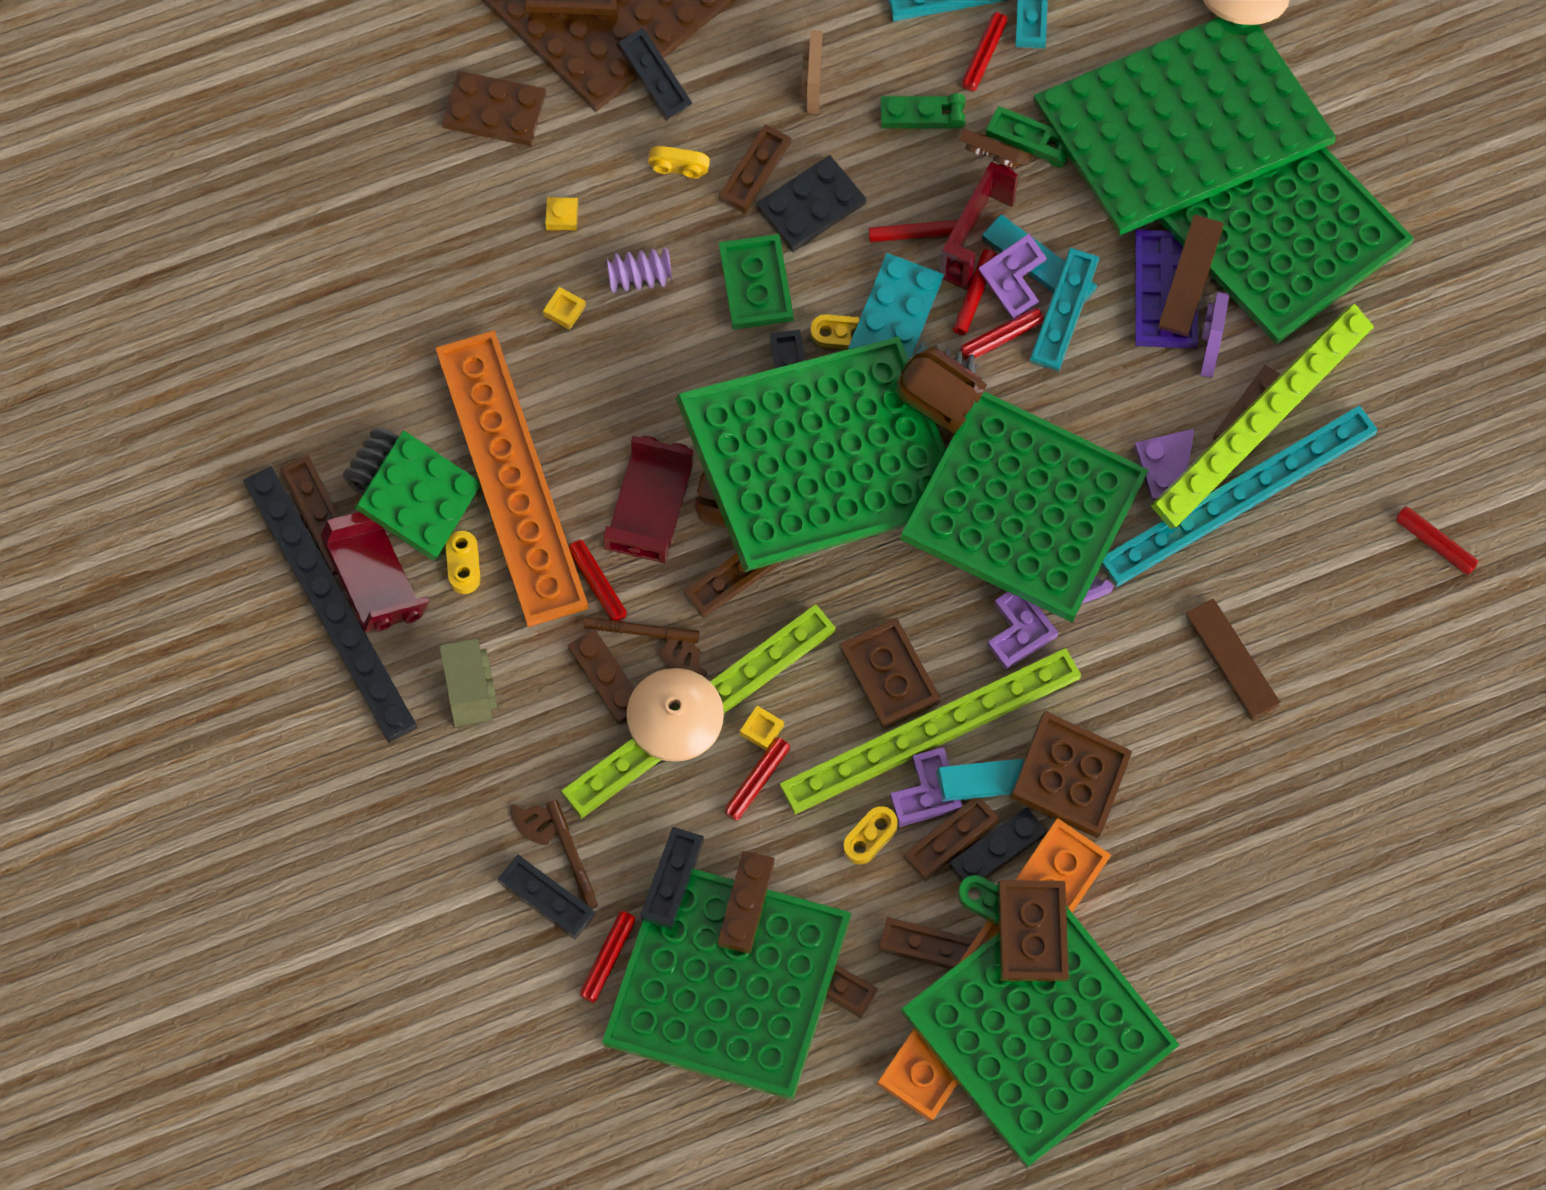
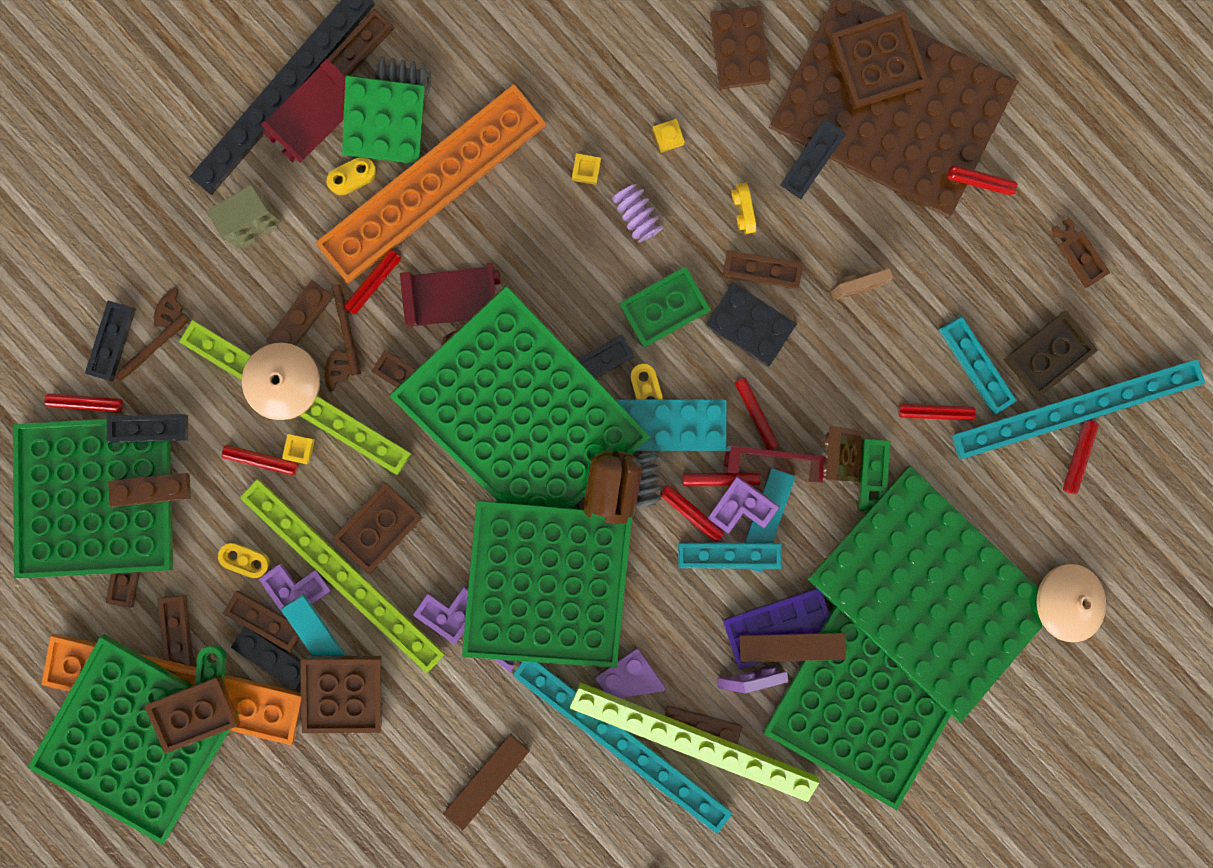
camera: 70 degrees right, 20 degrees up
green plate [881,93,966,129] -> none

